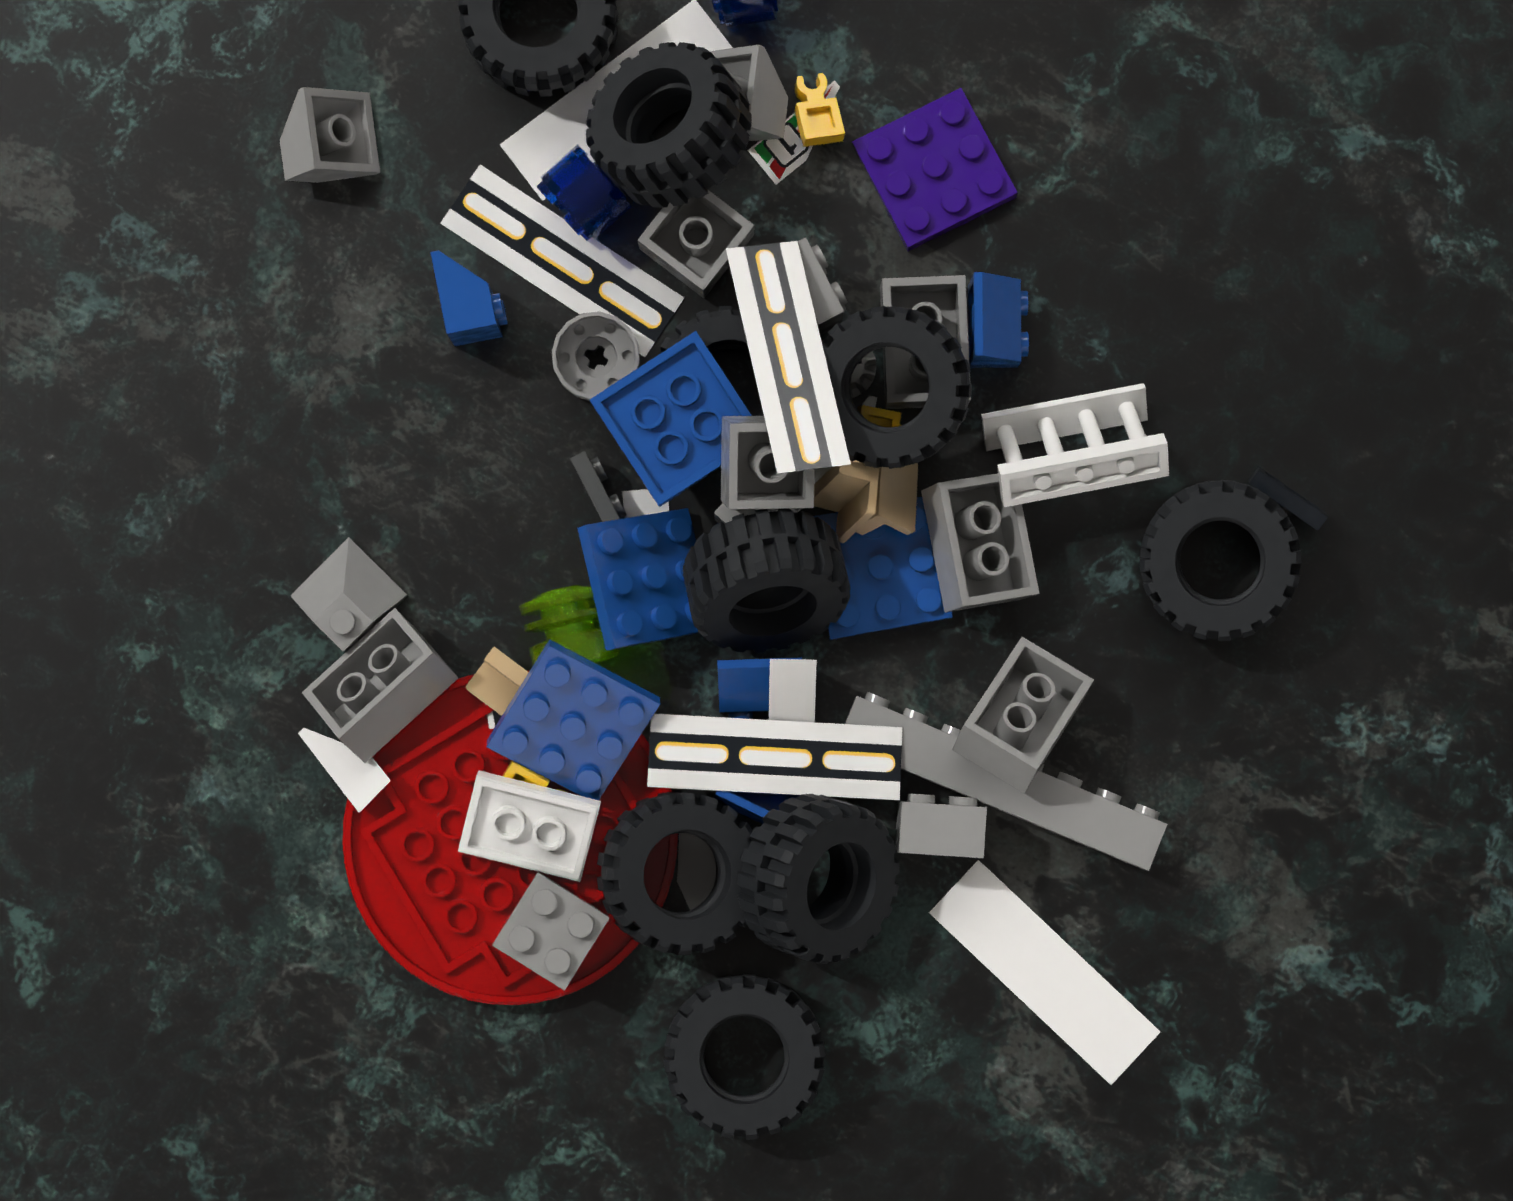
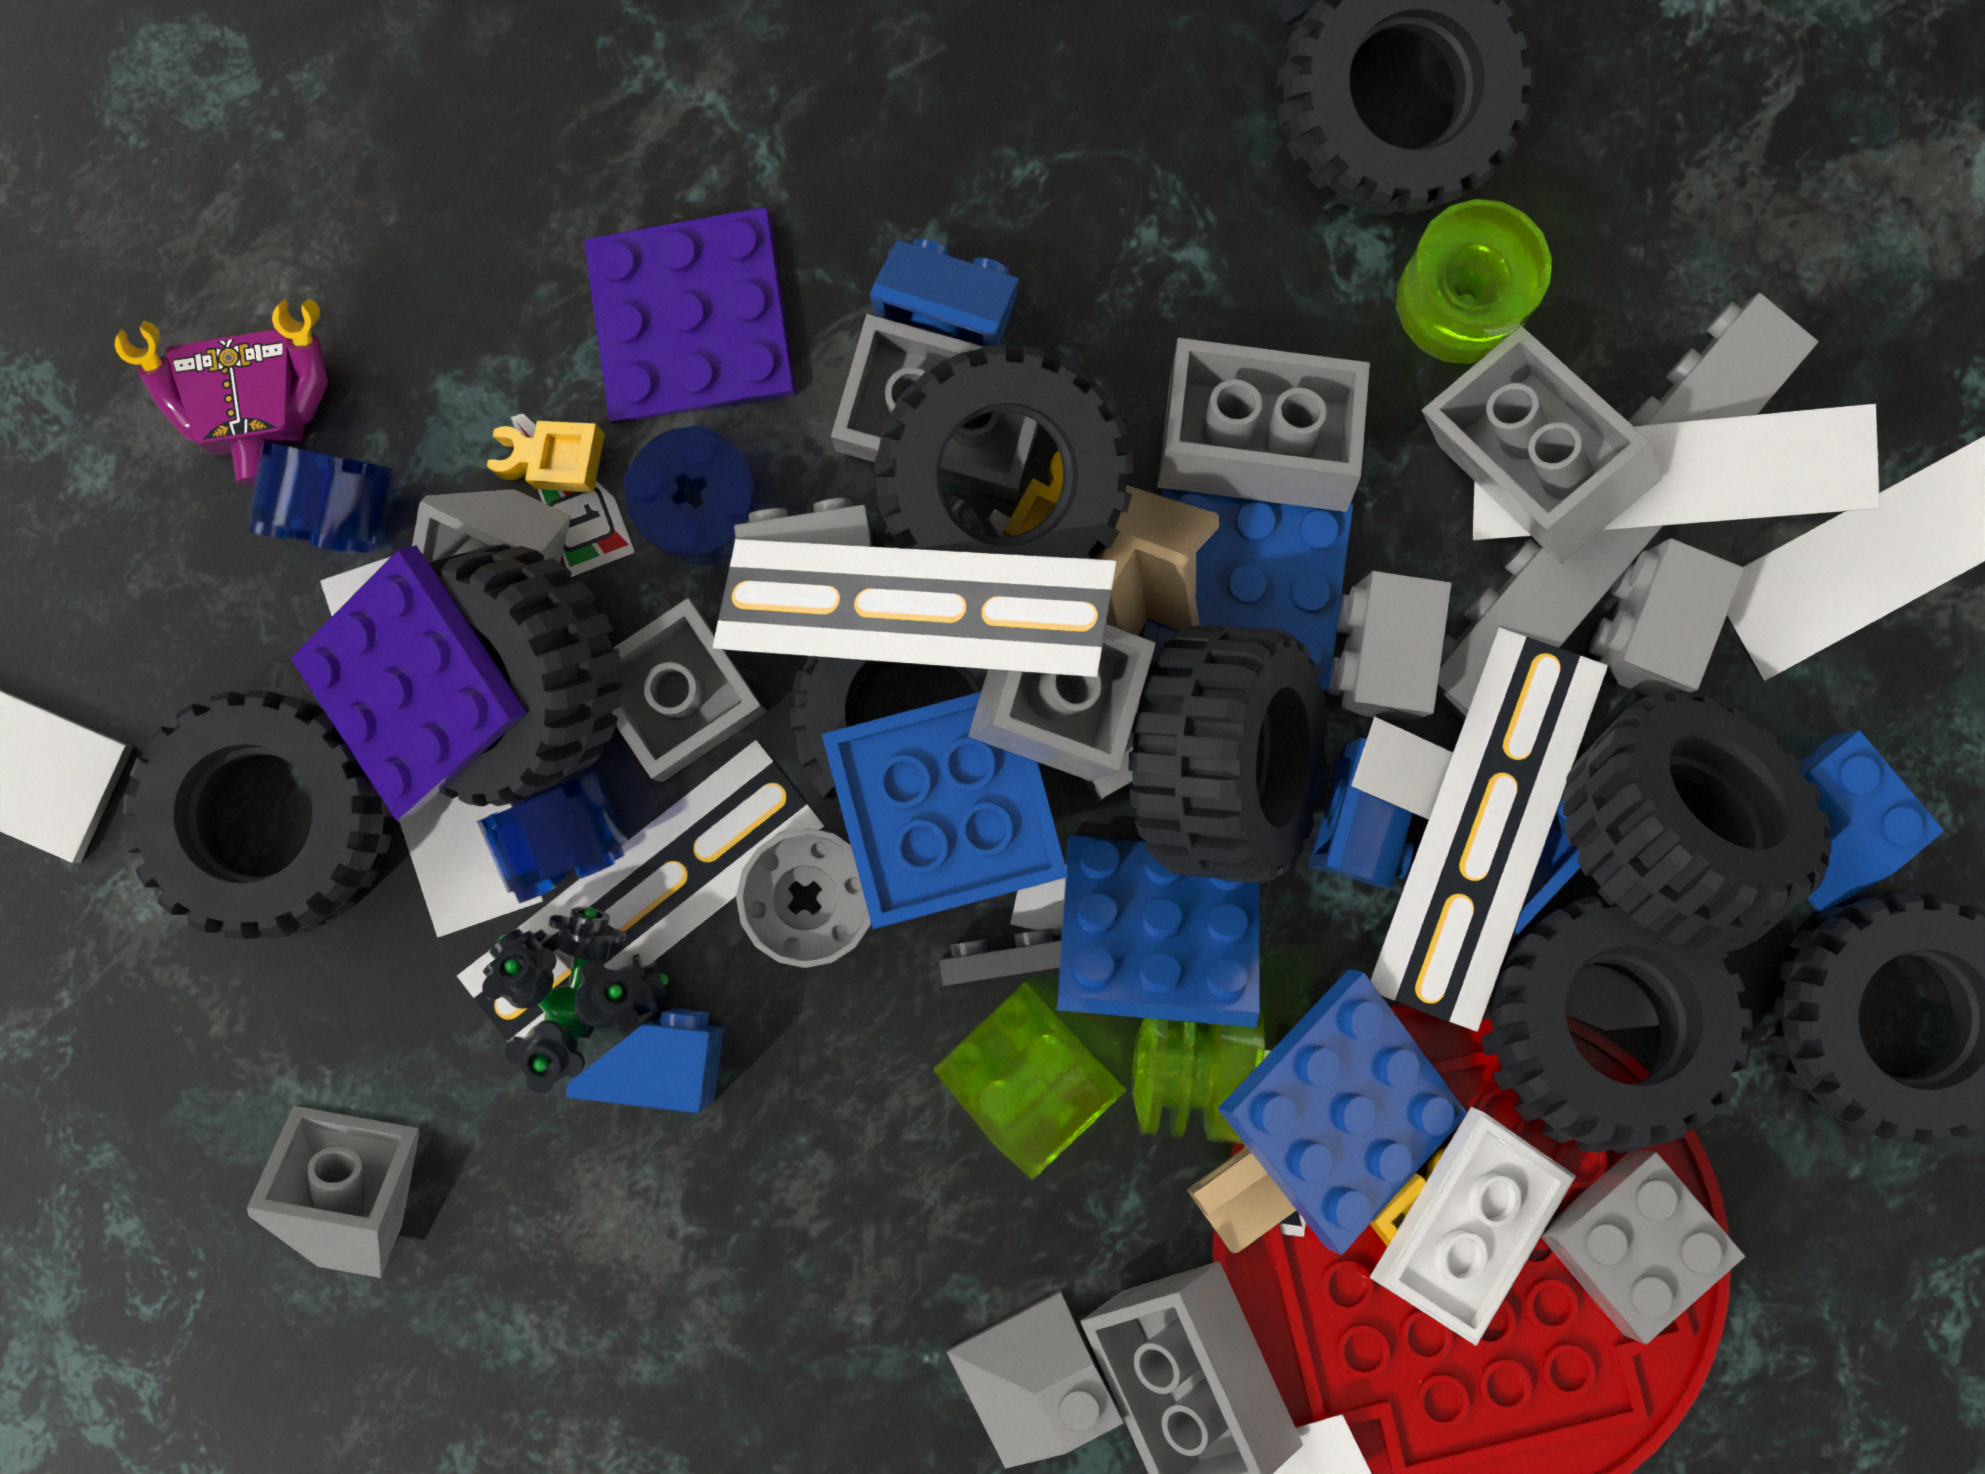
camera: 70 degrees left, 0 degrees up
white fence [981,383,1169,507] -> none
none -> dark purple plate [290,545,527,821]
none -> black plant [482,907,669,1093]
none -> clear blue brick [624,426,760,565]
none -> clear neon green slope [933,982,1126,1180]
none -> light grey brick [1328,571,1451,723]
none -> clear neon green wheel [1396,199,1552,364]
none -> white sticker [1473,404,1880,540]
none -> blue slope [1799,730,1944,913]

